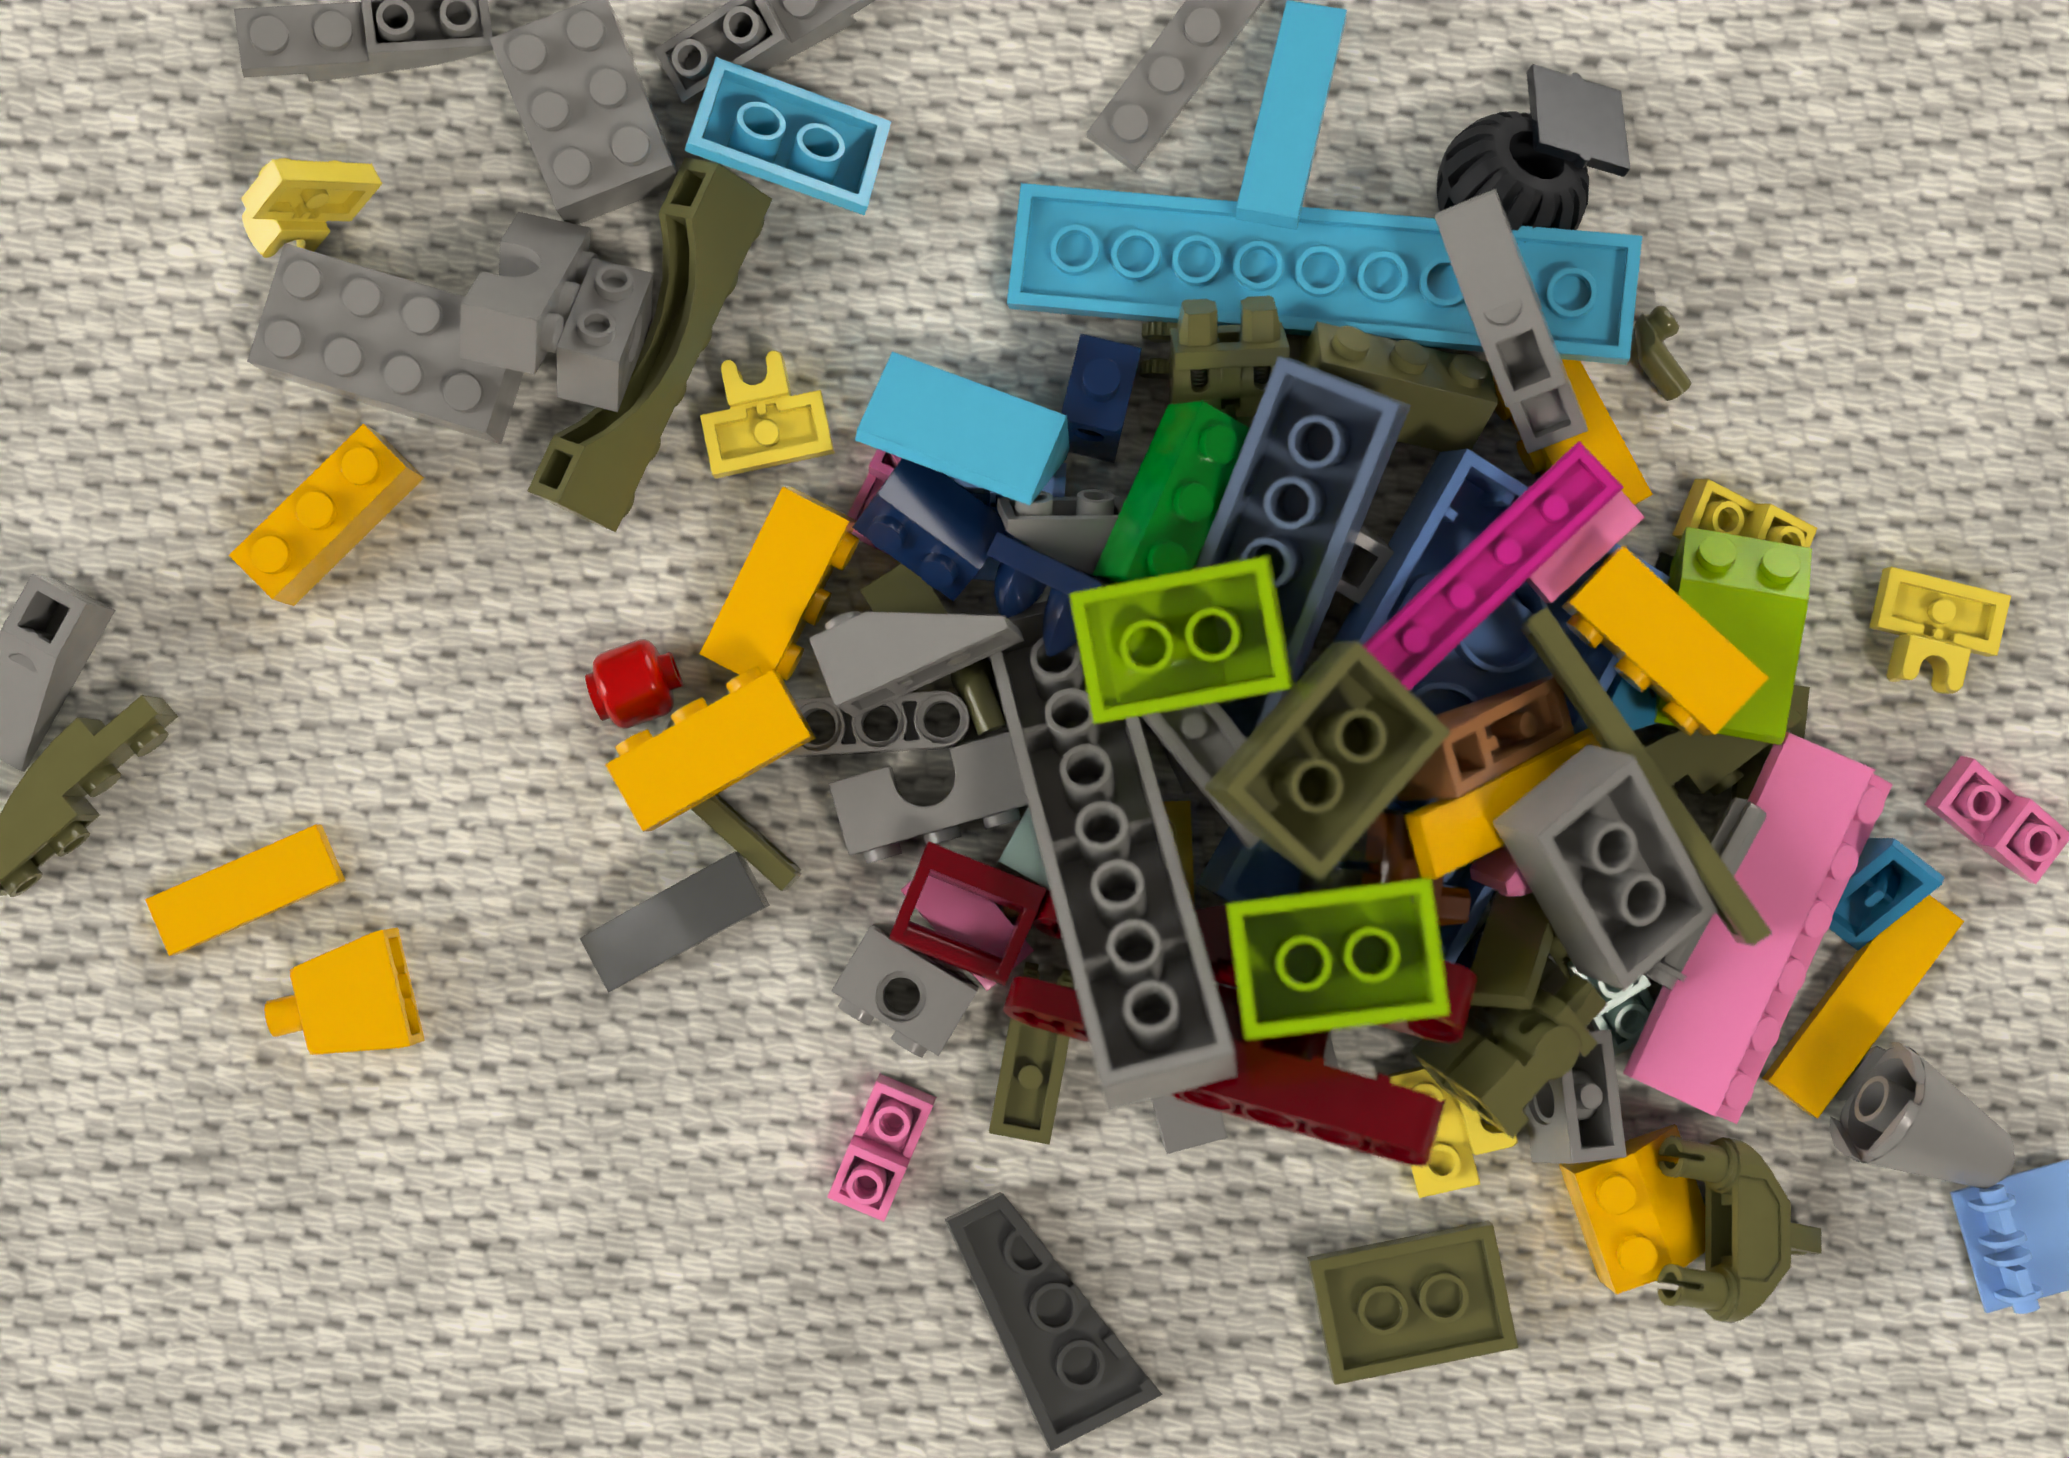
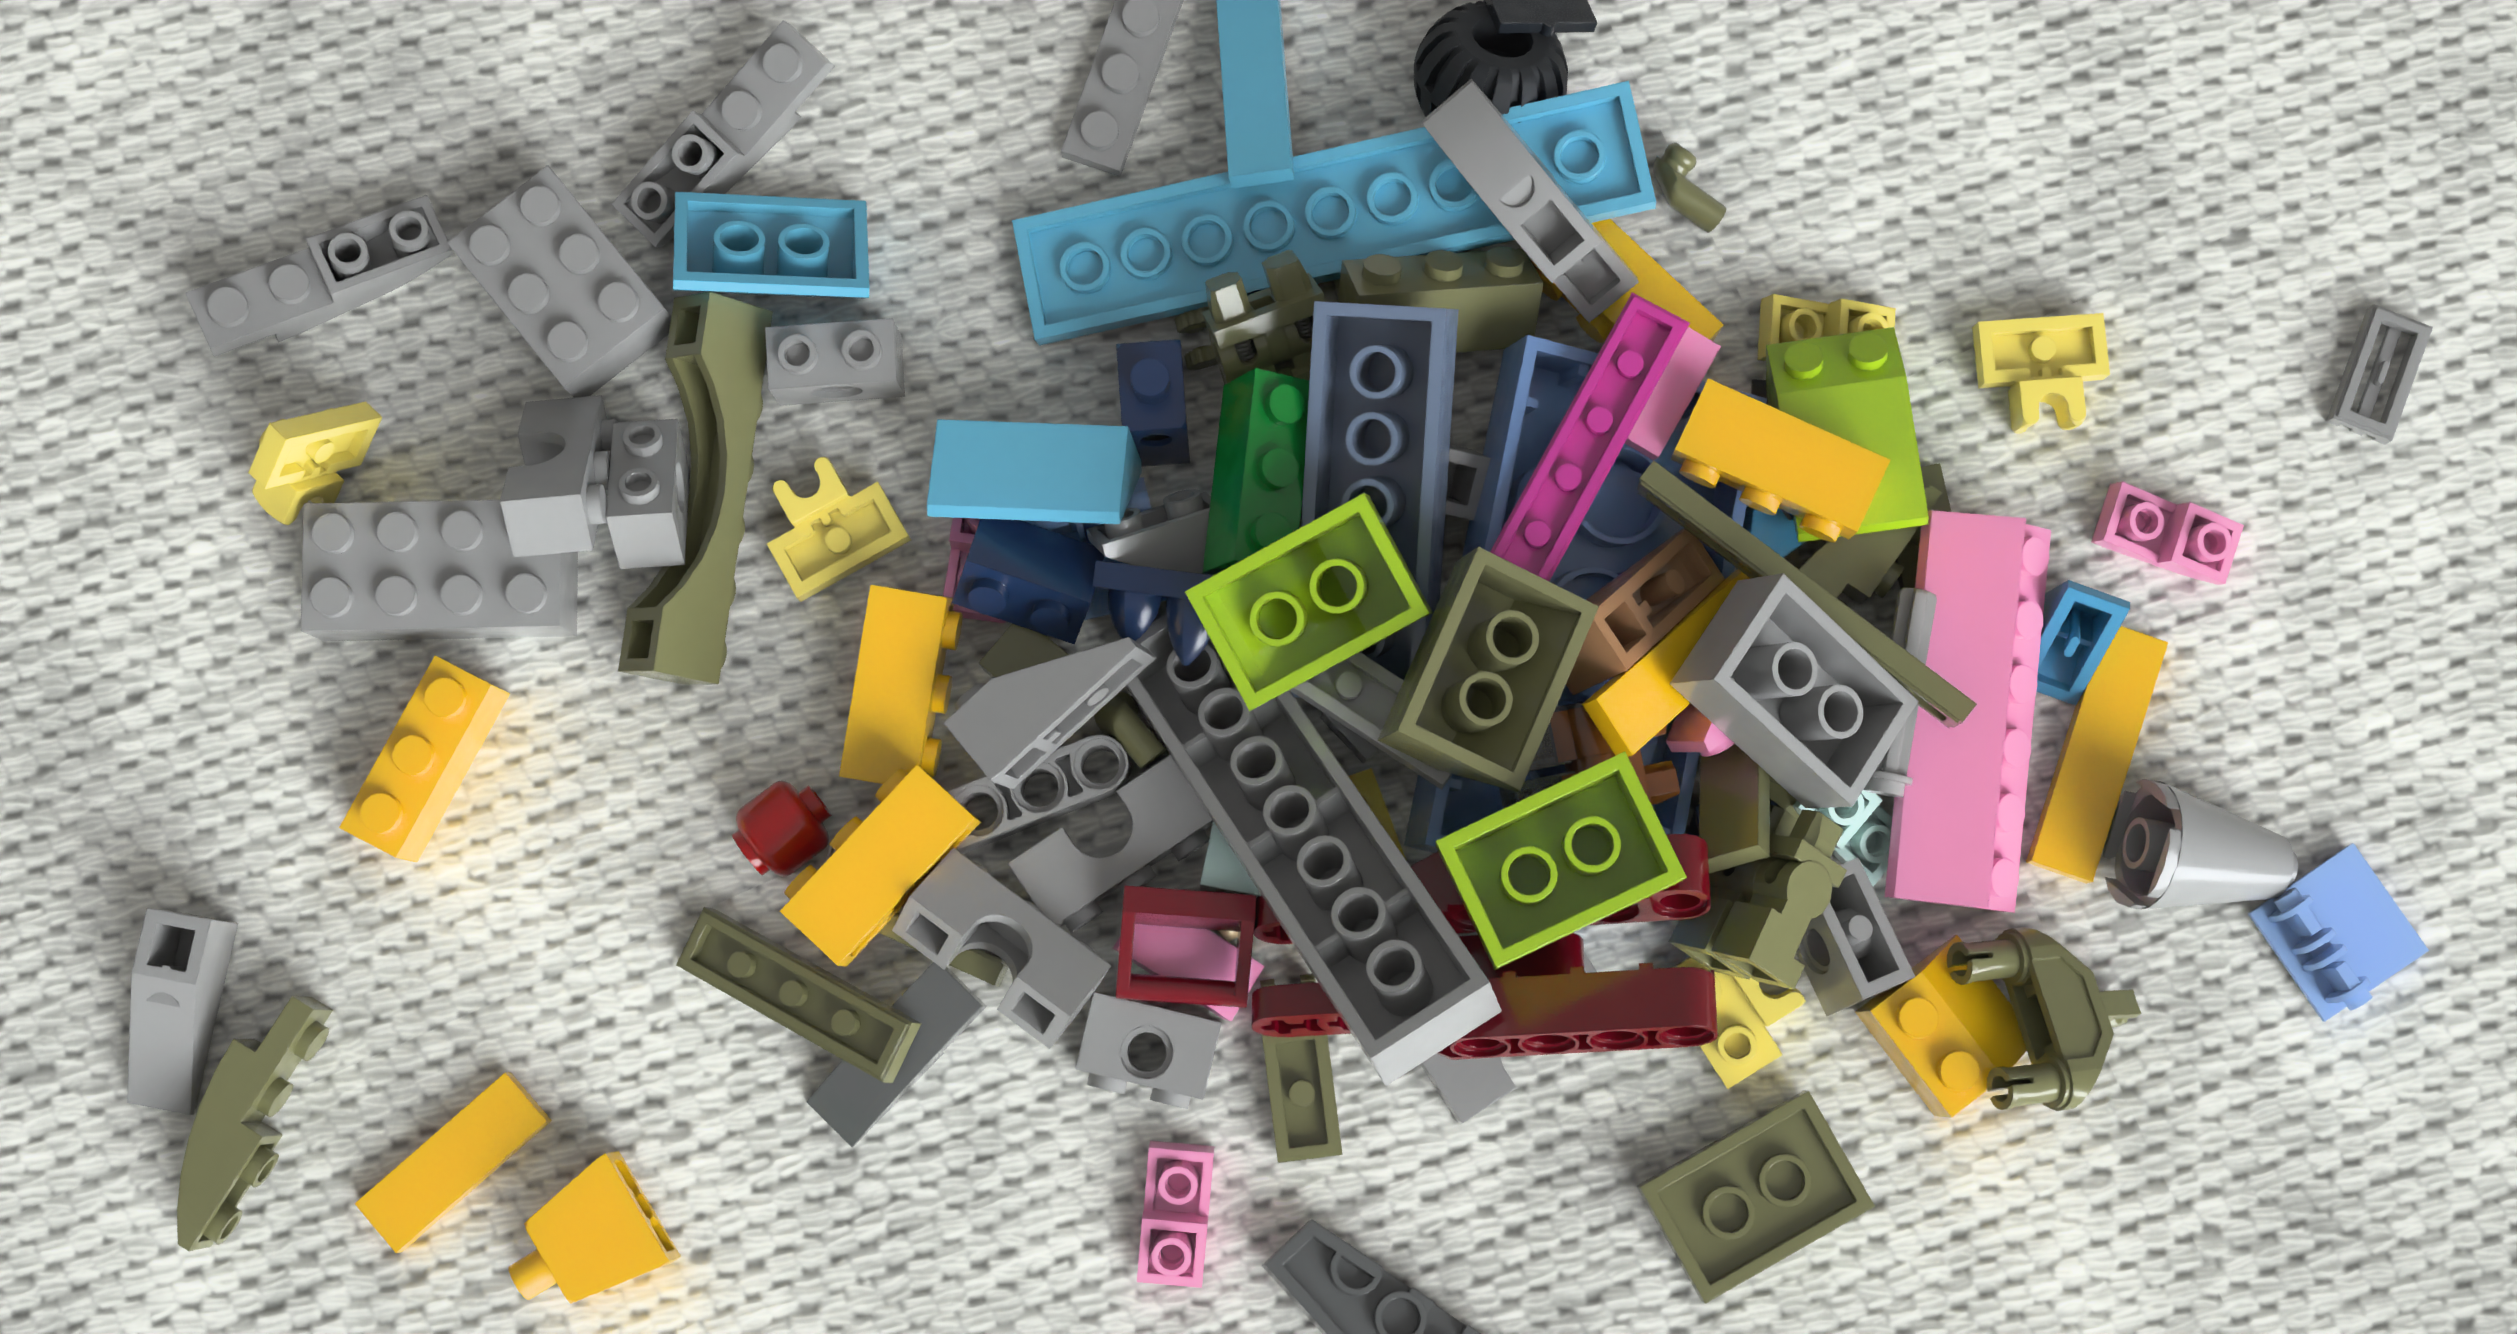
camera: 15 degrees left, 5 degrees down
none -> olive tile [676,907,922,1083]
none -> light grey brick [765,318,905,406]
none -> light grey arch [892,848,1111,1049]

